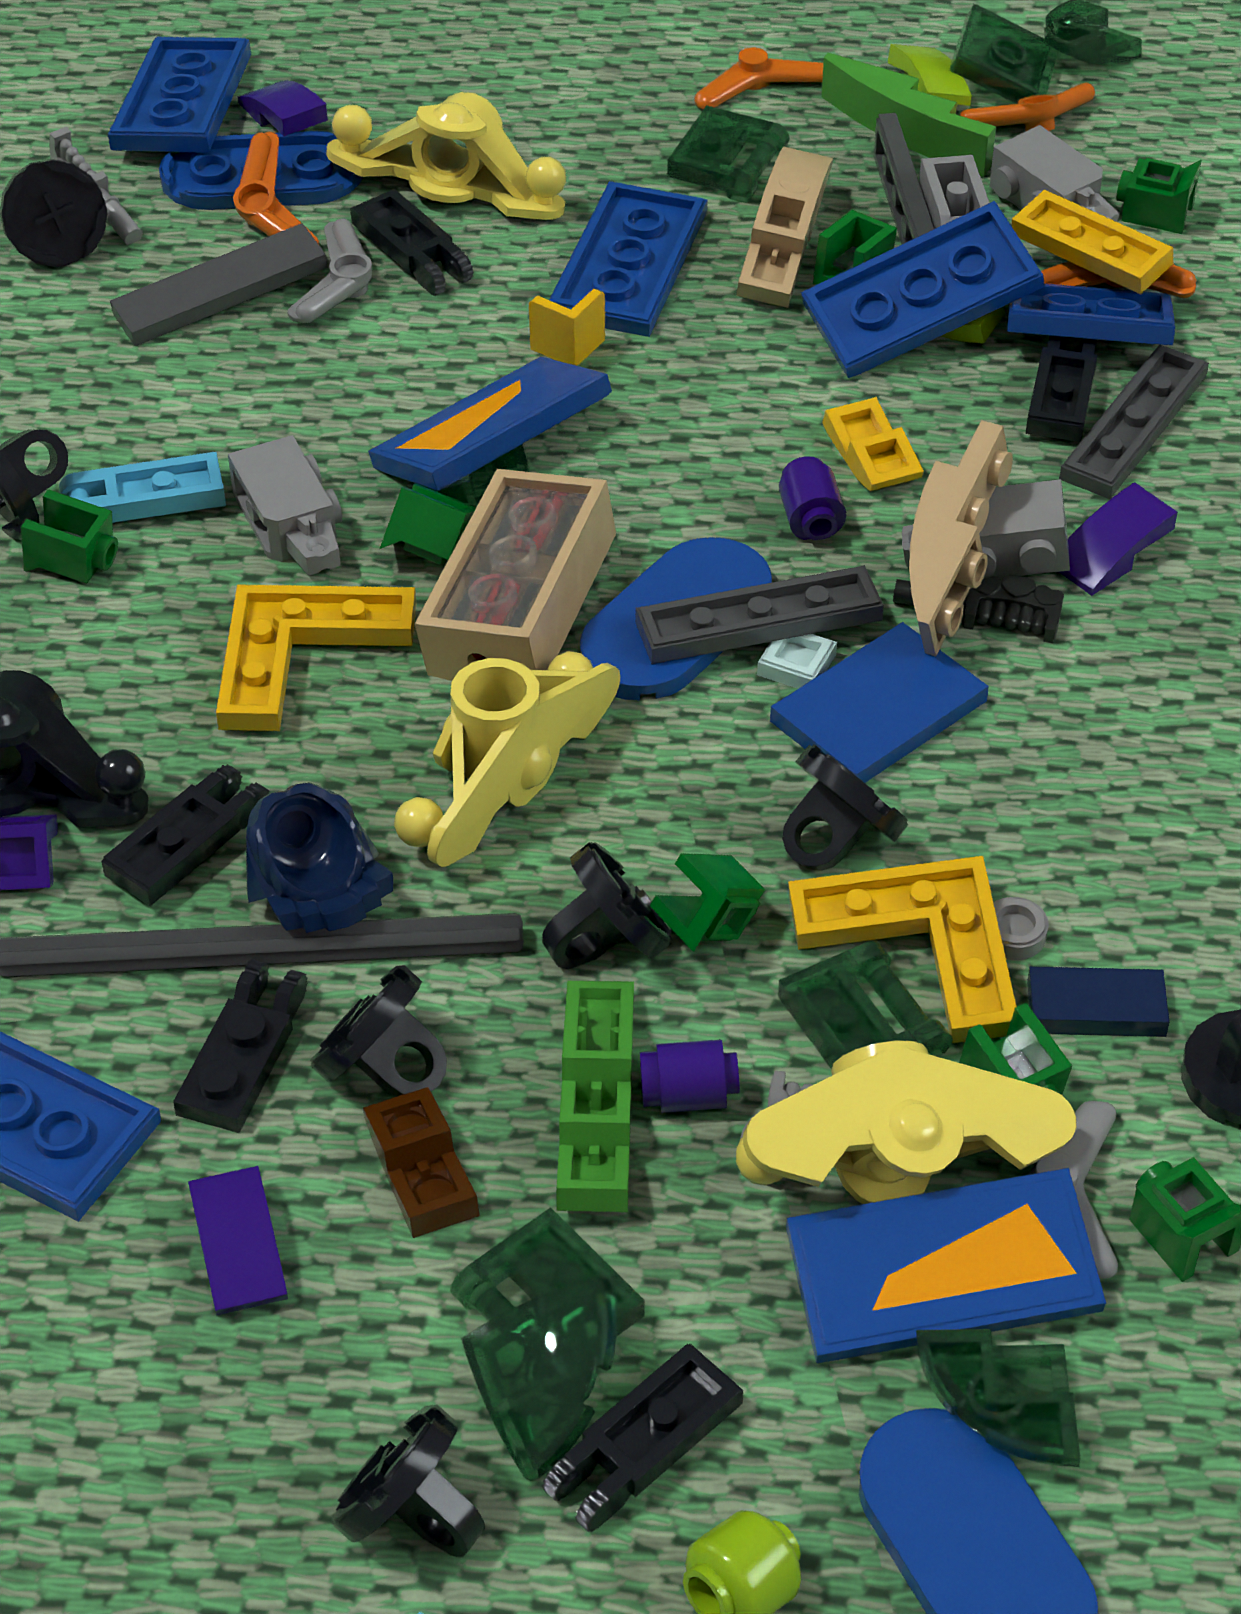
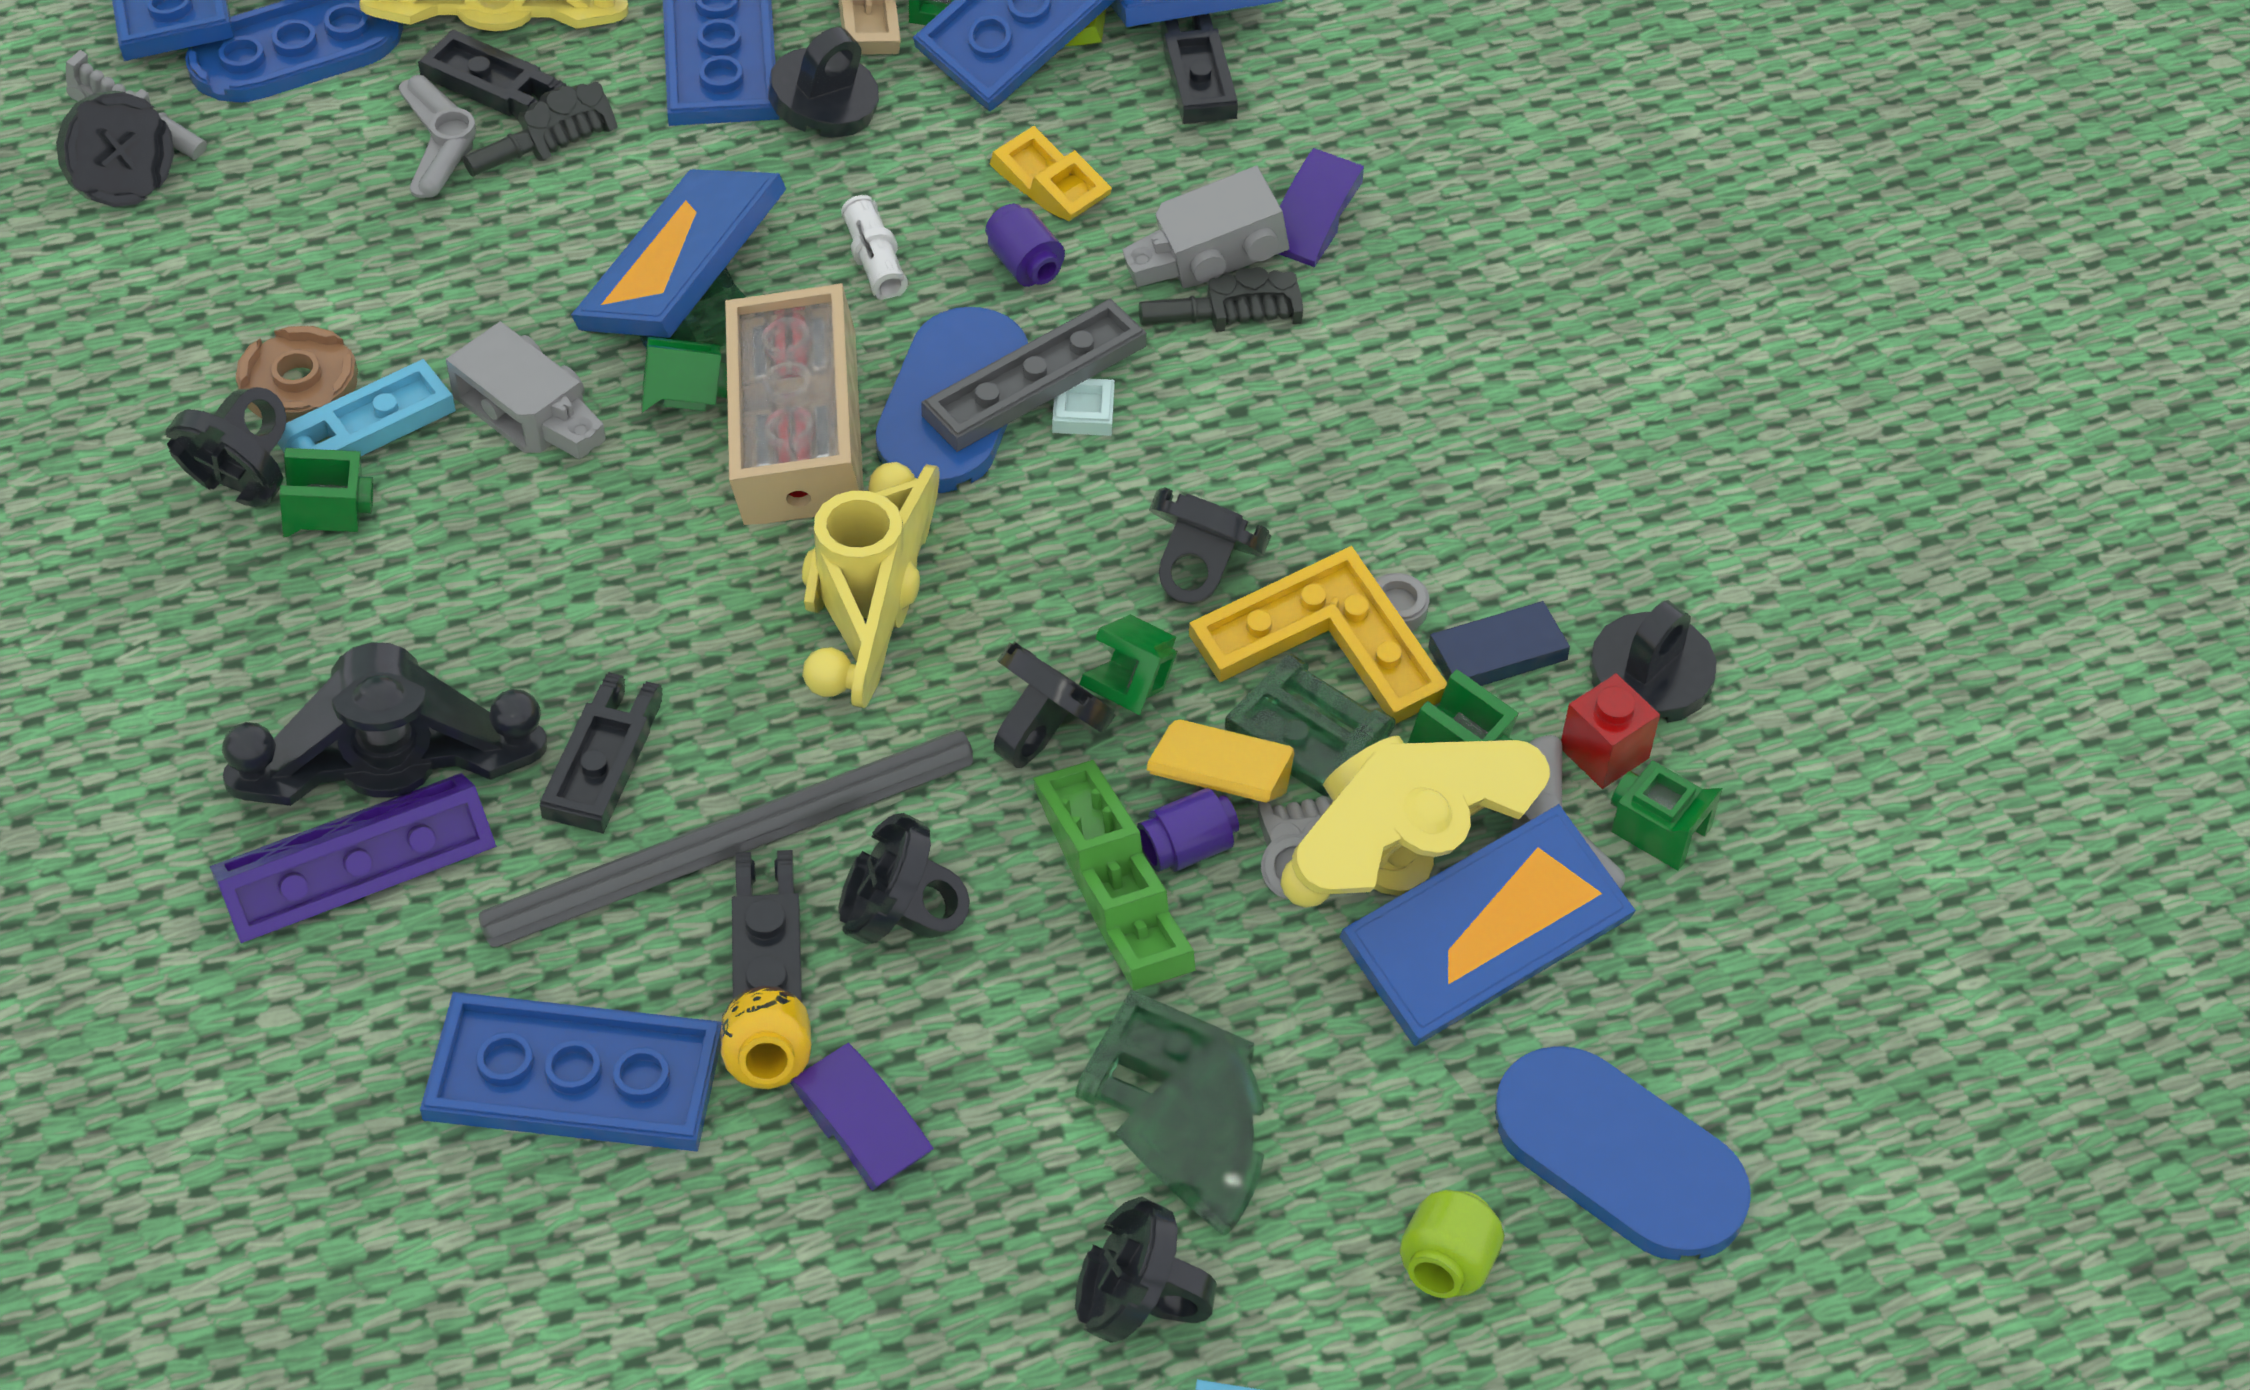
camera: 25 degrees left, 5 degrees up
dark grey tile [110,223,328,346] -> none
yellow plate [216,584,417,731] -> none
orange piece [233,132,320,245] -> none
dark blue hair [246,782,393,933] -> none
reddish brown slope [363,1087,480,1238] -> none
yellow panel [529,289,605,366] -> none
black hinge [542,1343,743,1532] -> none
blue tile [770,622,989,783] -> none
tan slope [909,420,1013,656] -> none
clear green brick [916,1329,1081,1467] -> none
dark grey tile [1059,345,1209,499] -> none
none -> medium nougat tile [235,326,358,423]
none -> pearl dark grey piece [463,82,618,177]
none -> yellow head [721,986,811,1089]
none -> black tile [768,27,879,138]
none -> white pin [841,195,908,300]
none -> yellow slope [1146,719,1295,803]
none -> red brick [1561,673,1660,789]

